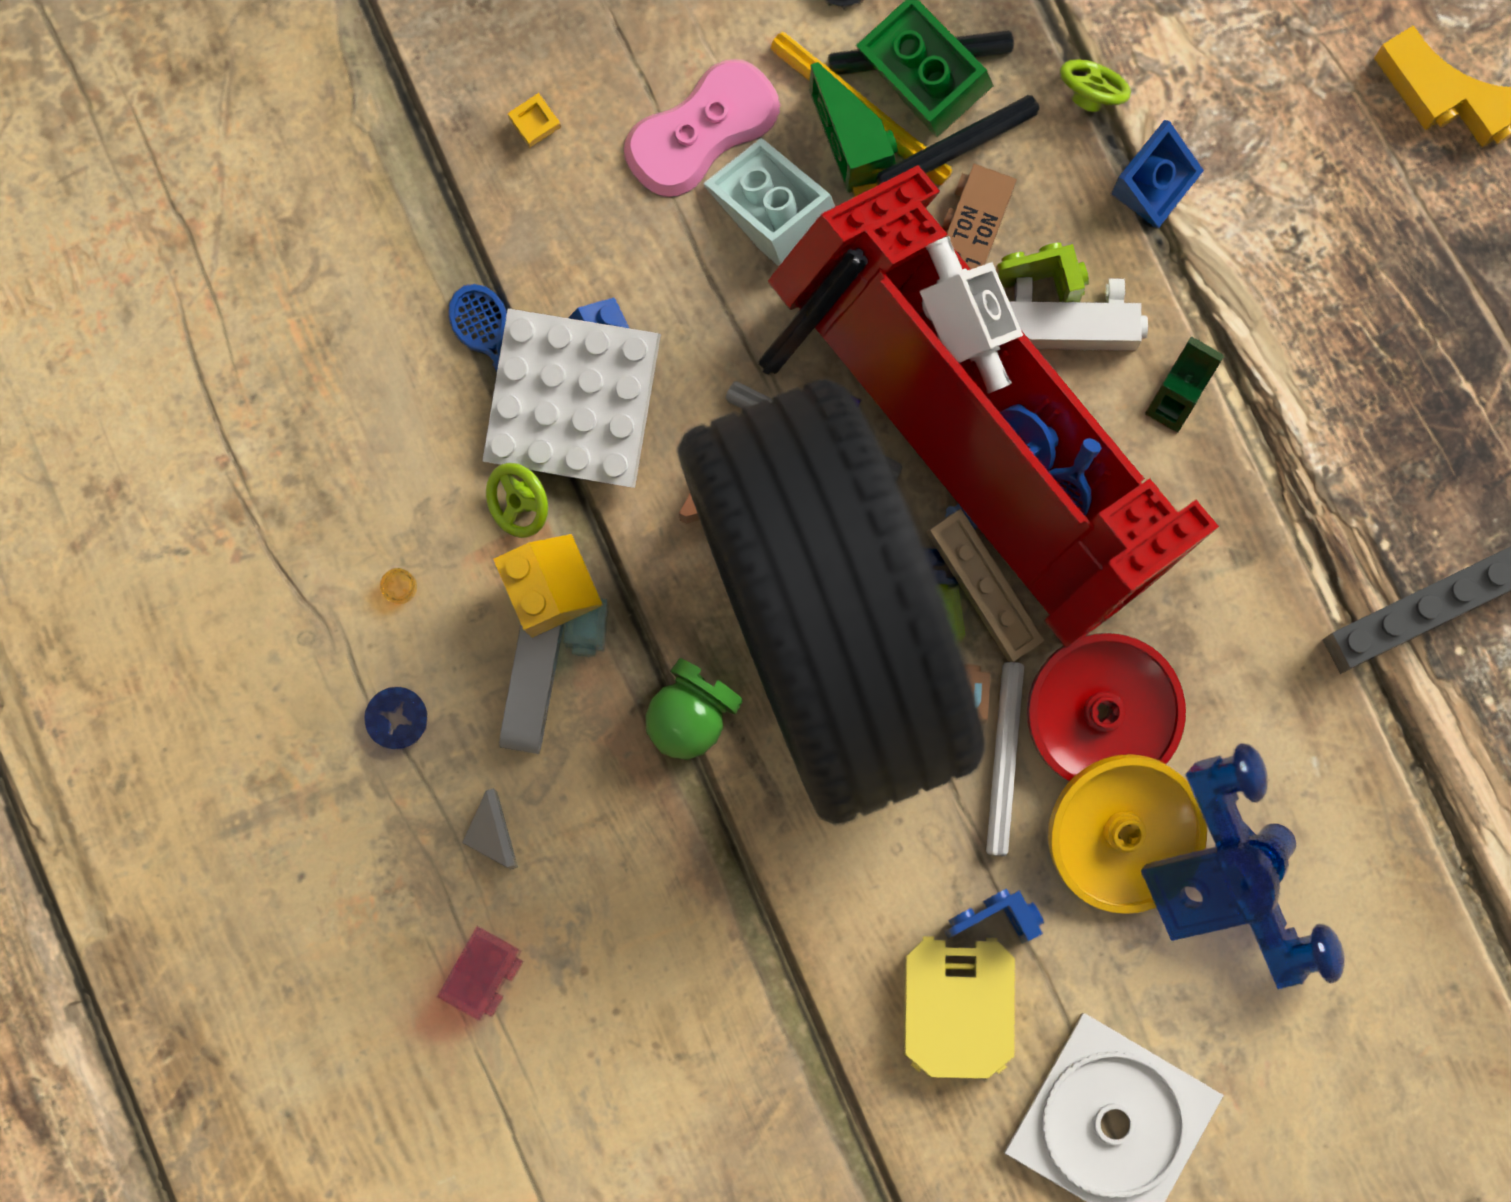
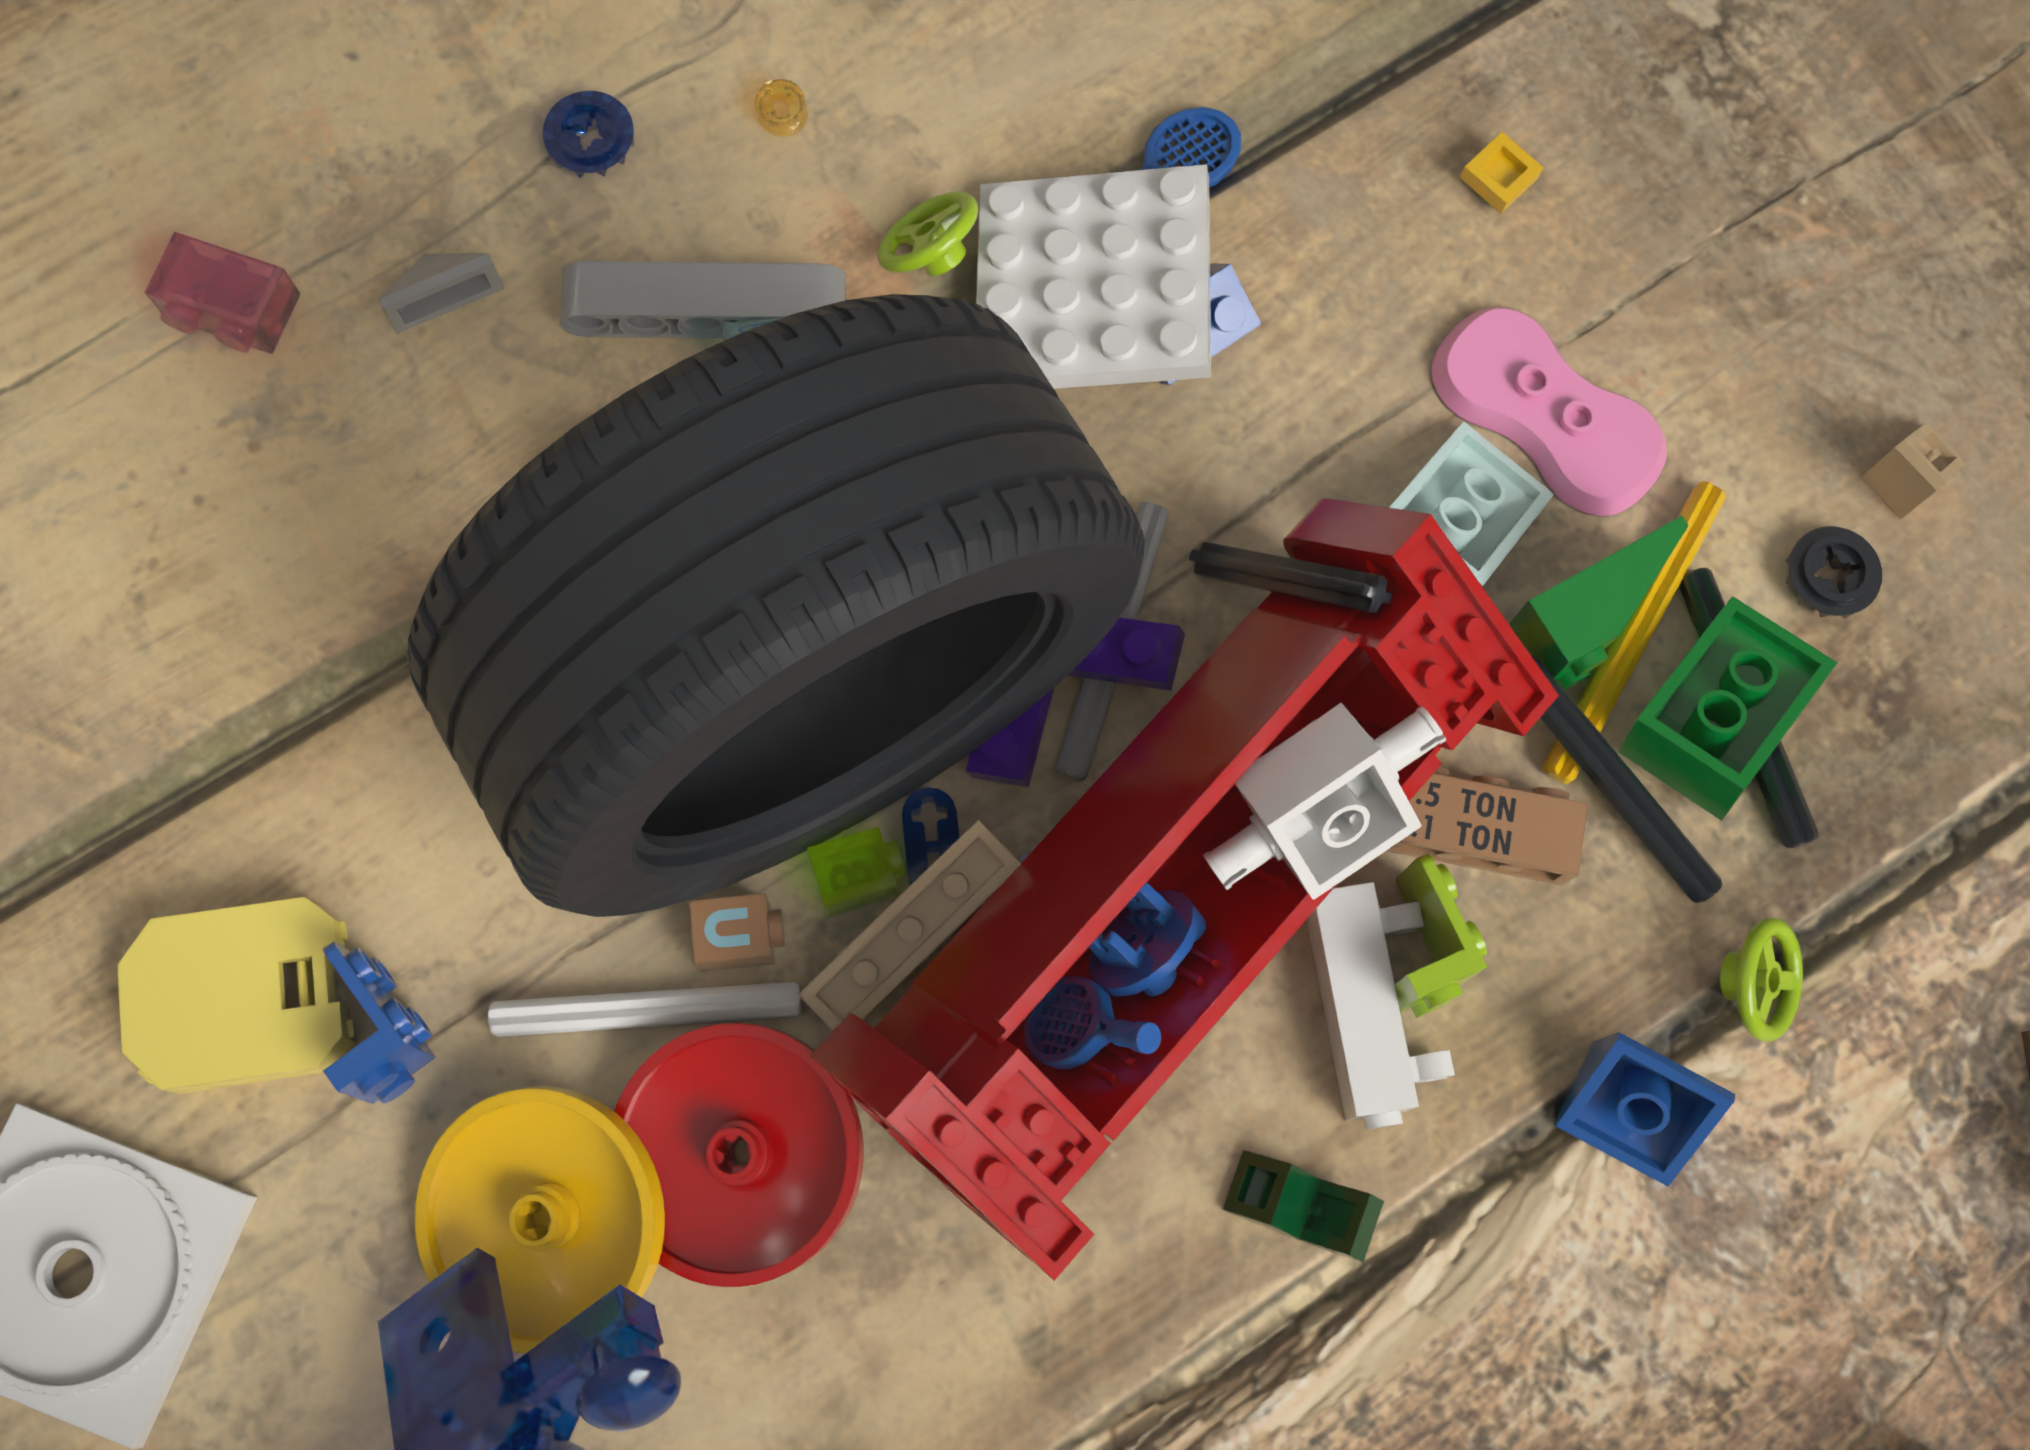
camera: 75 degrees right, 5 degrees down
yellow slope [493,534,603,638] -> none

